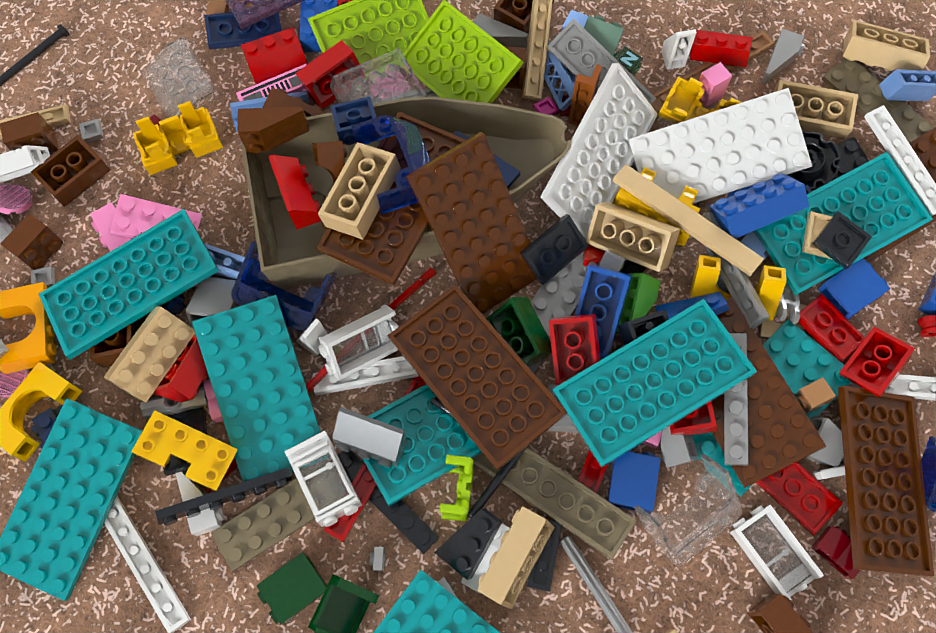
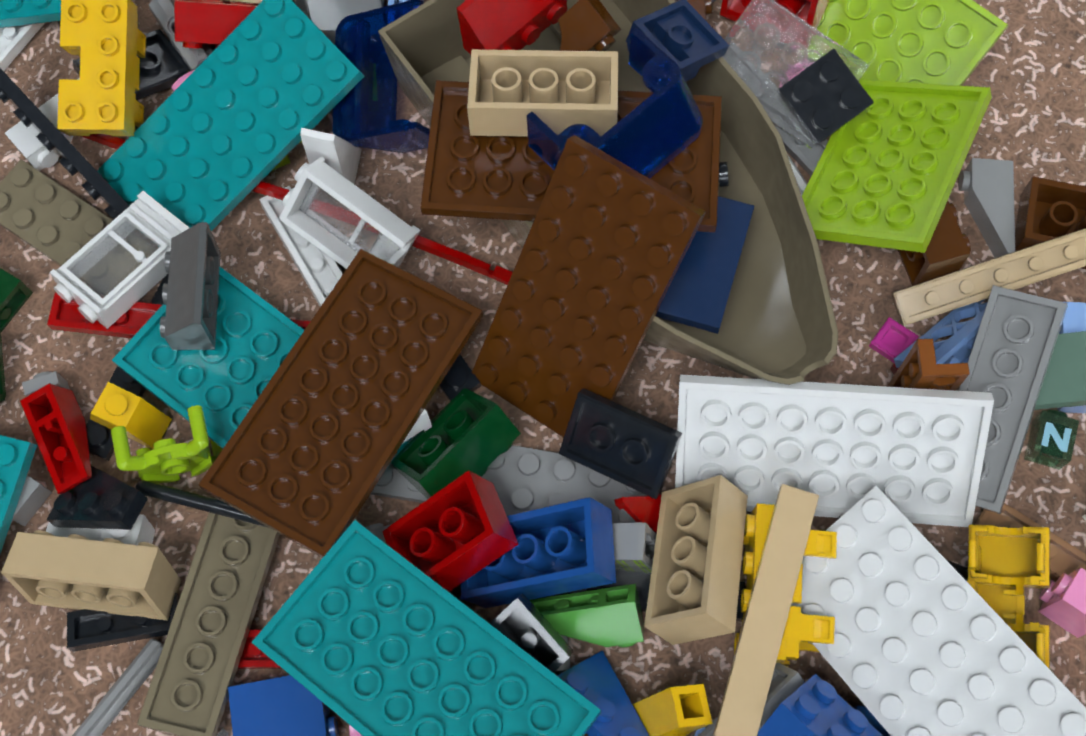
camera: 70 degrees right, 0 degrees up
none -> red slope [20,383,92,494]
none -> yellow slope [90,382,172,449]
none -> black plate [777,48,874,145]

